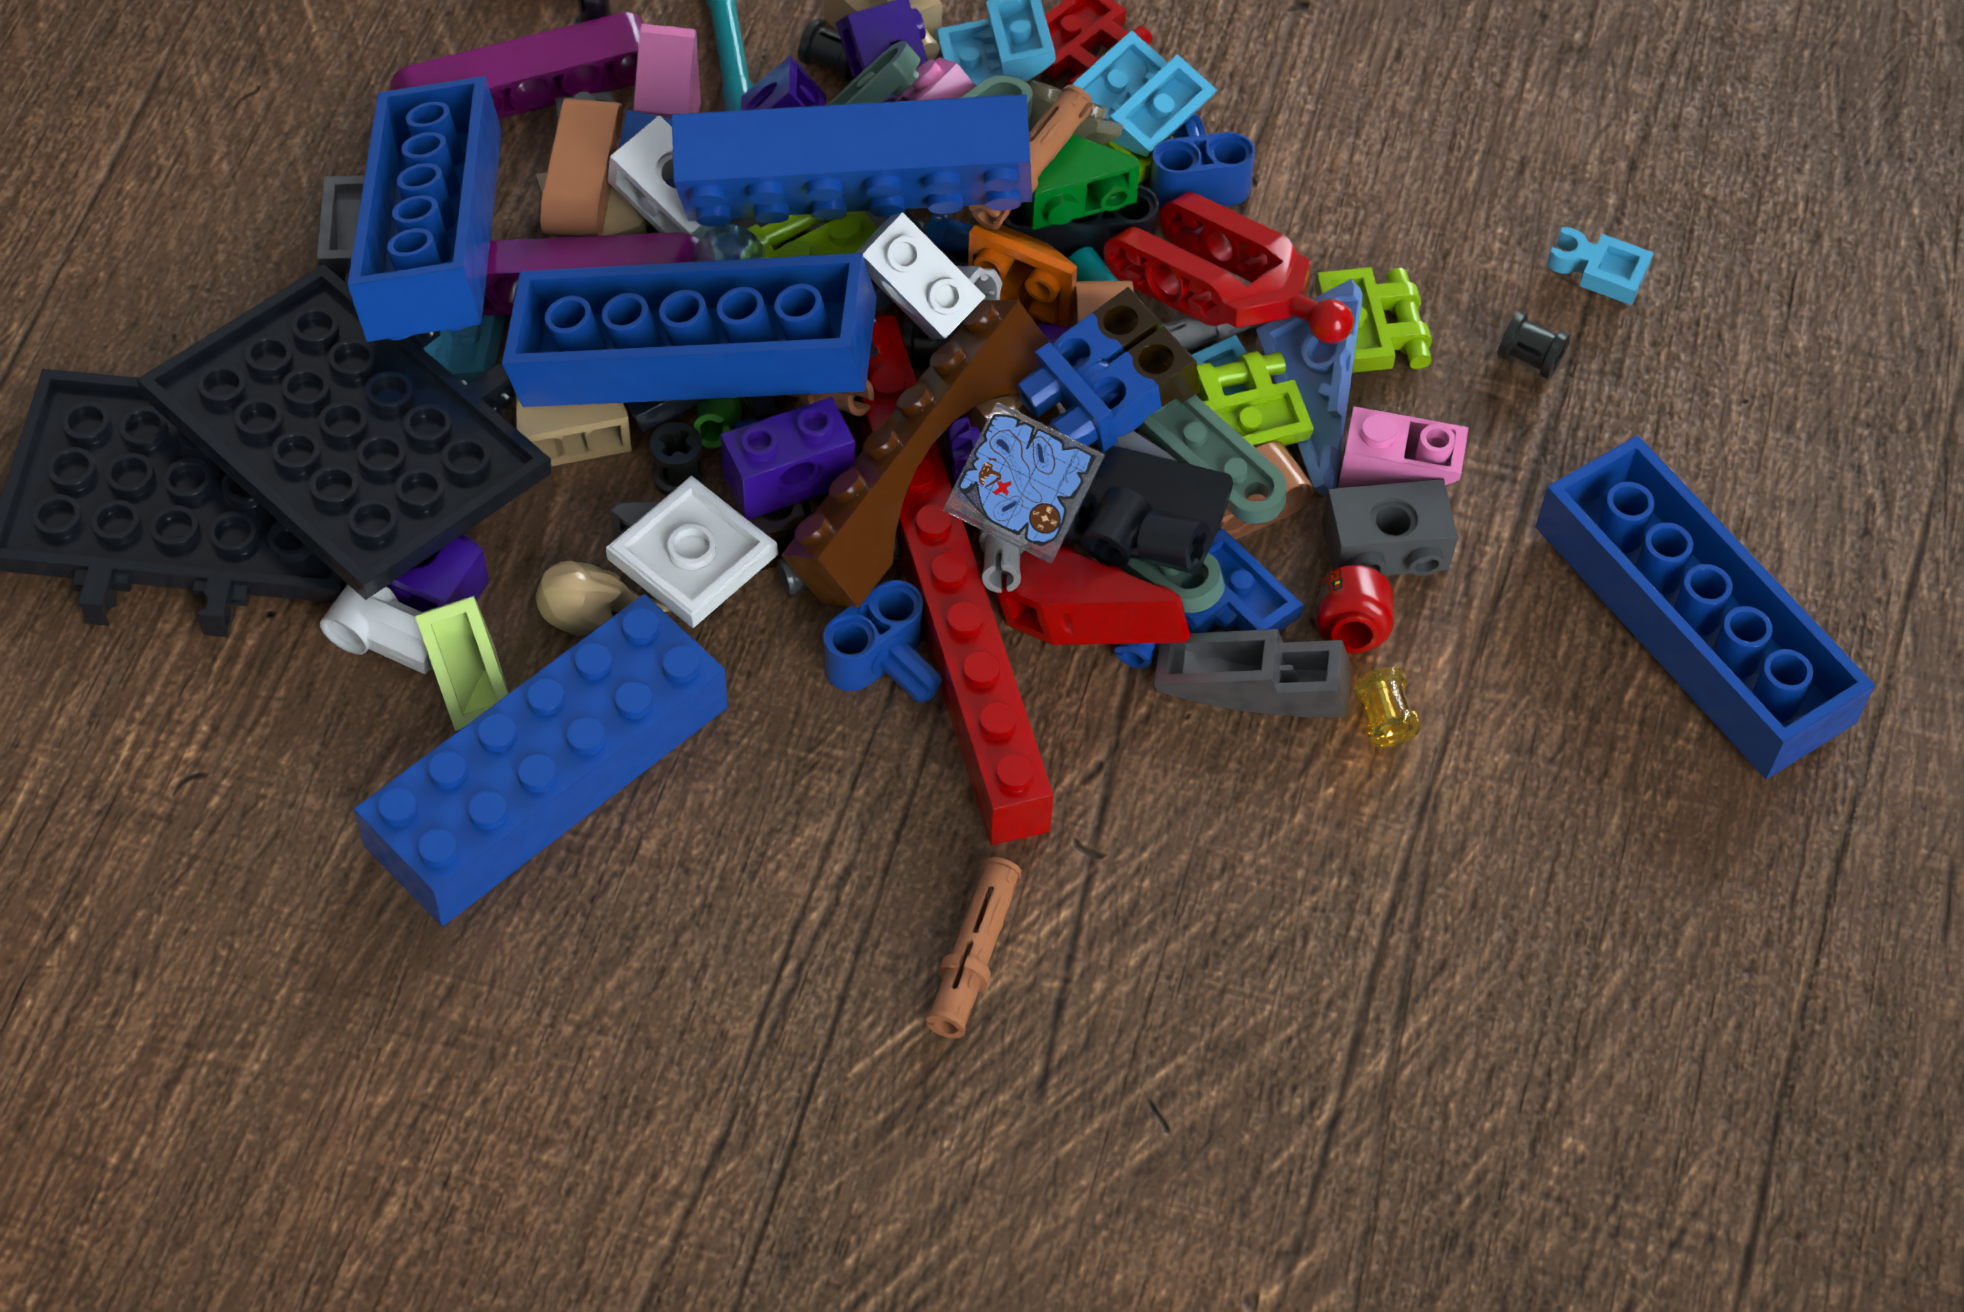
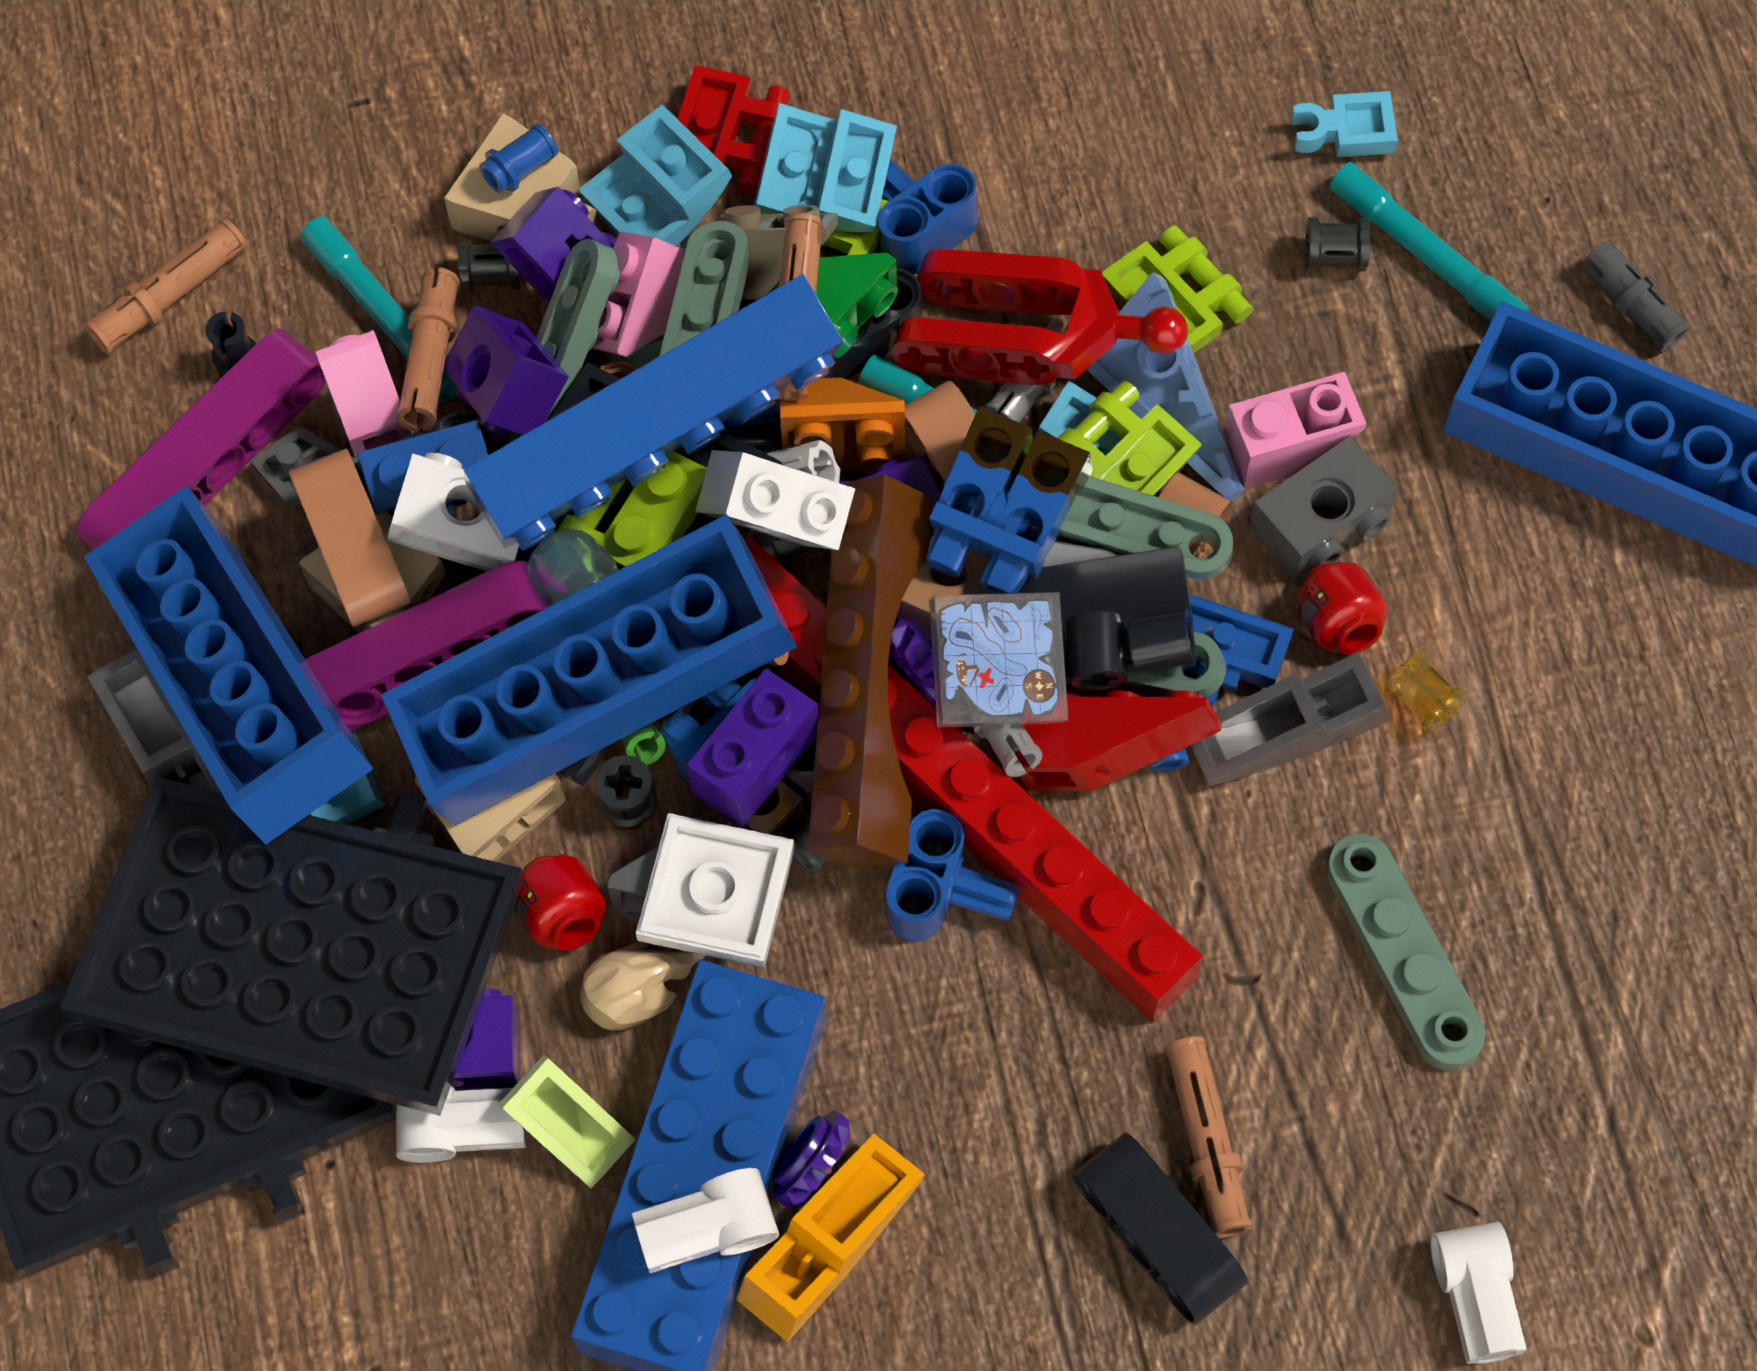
camera: 25 degrees left, 10 degrees up
none -> nougat pin [396,268,460,432]
none -> red head [514,854,606,951]
none -> white piece [632,1168,779,1273]
none -> light orange slope [736,1133,925,1342]
none -> dark purple gear [772,1110,850,1208]
none -> black beam [1072,1132,1248,1325]
none -> sand green plate [1326,834,1485,1071]
none -> teal piece [1329,162,1530,322]
none -> white piece [1431,1222,1527,1364]
none -> dark grey pin [1581,240,1691,352]

